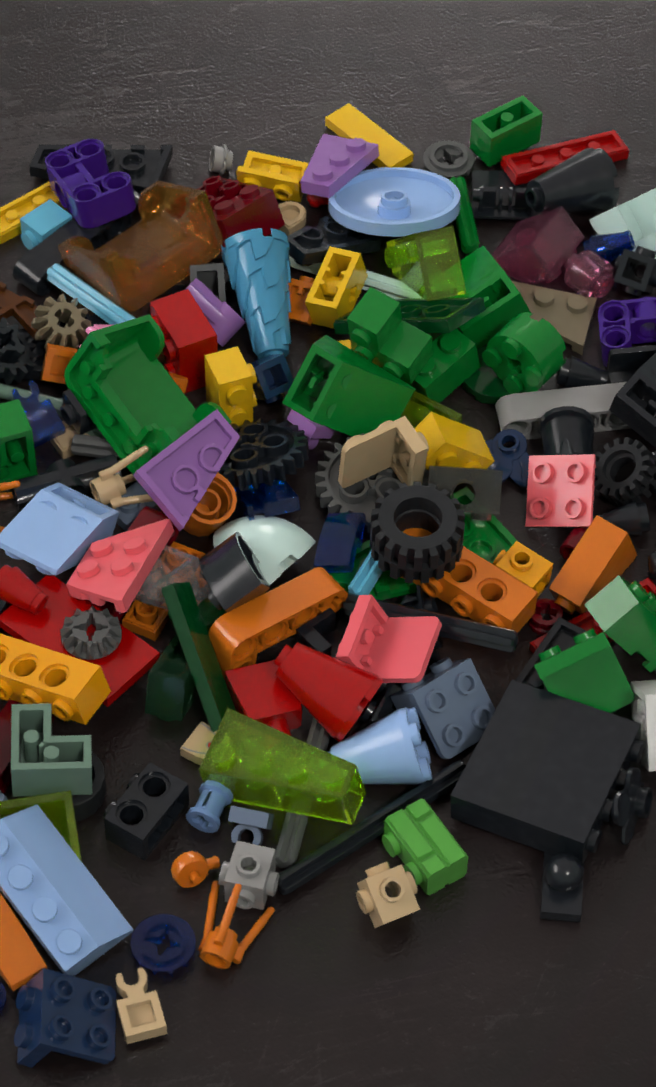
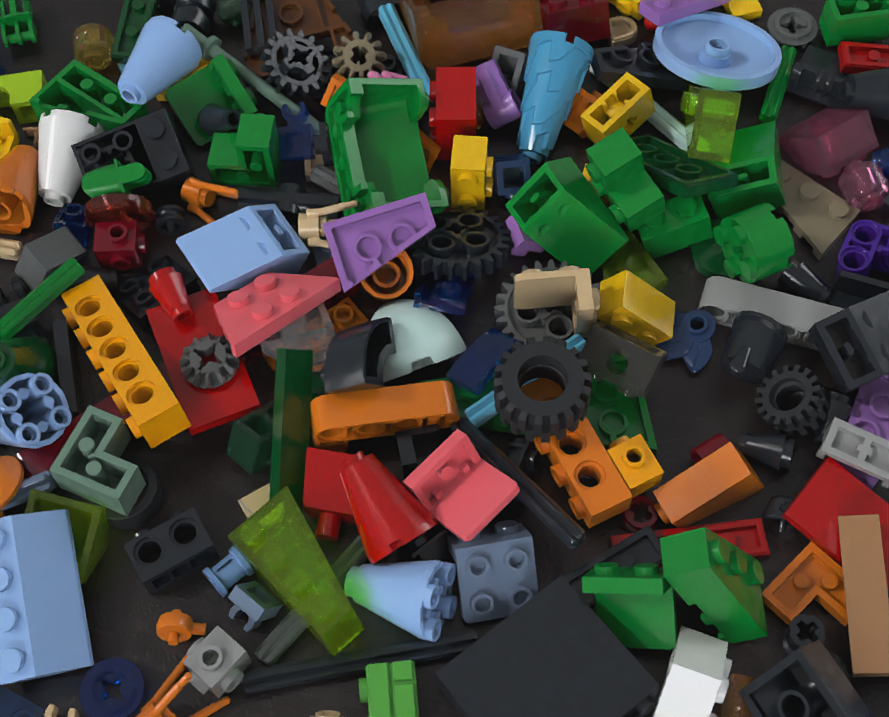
camera: 30 degrees right, 10 degrees up
coral hinge [525,454,596,527] -> none

